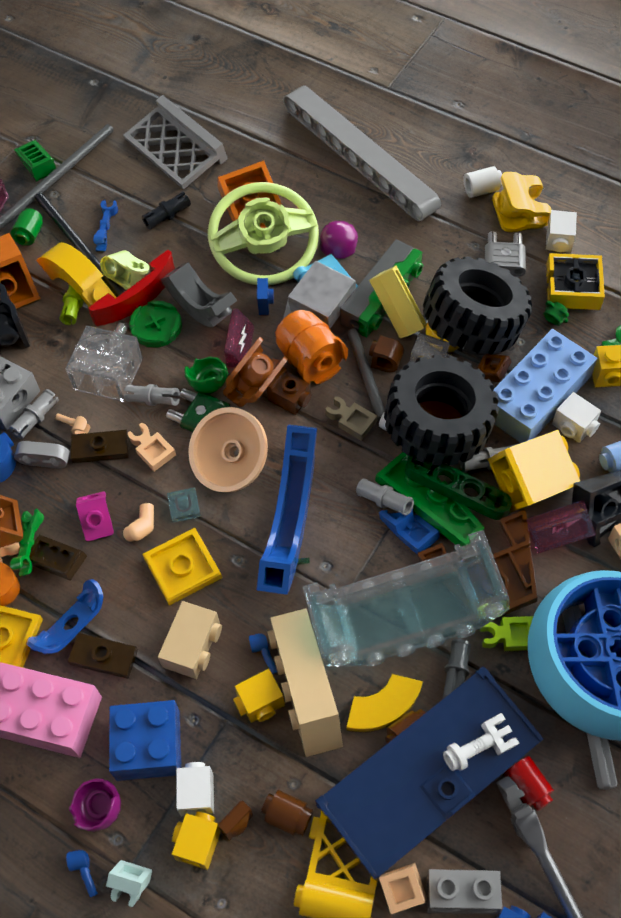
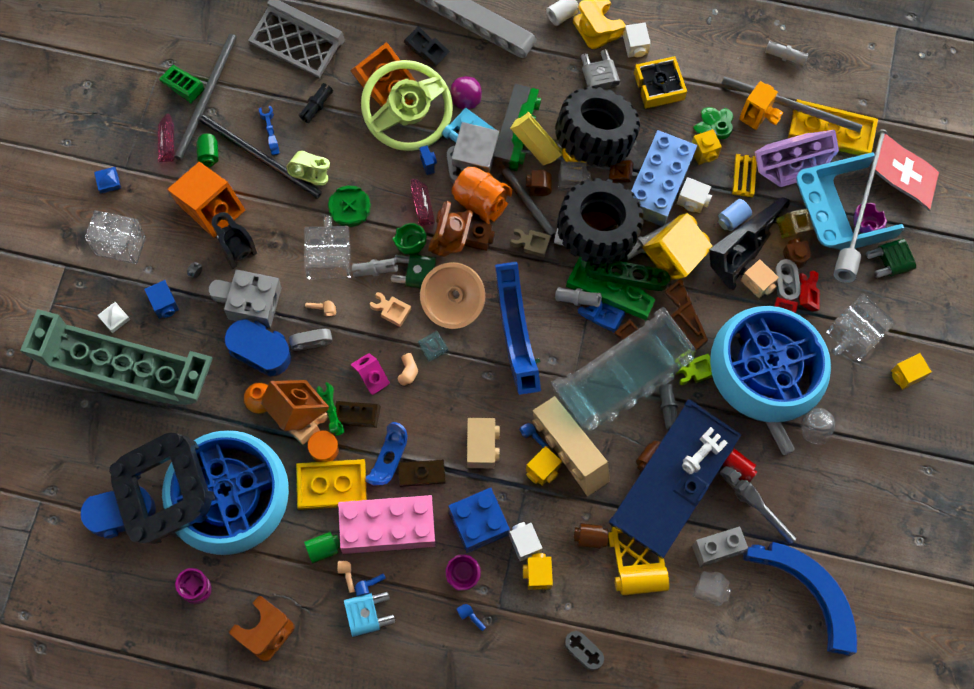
camera: 25 degrees left, 10 degrees up
light grey pin [9,389,59,439] -> none
yellow arch [36,242,117,307] -> none
lime pin [59,285,84,325] -> none
dark brown plate [71,429,129,463] -> none
red slope [88,250,175,326] -> none
light aqua tile [106,860,152,907] -> none
yellow tile [142,528,222,606] -> none
dark grey arch [160,262,237,327] -> none
reddish brown tile [219,800,253,841] -> none
yellow tile [346,674,423,732] -> none
light nougat brick [379,863,427,914] -> none
clear pink slope [527,501,596,554] -> none
green plate [543,301,569,326] -> none
none -> black slope [404,26,450,67]

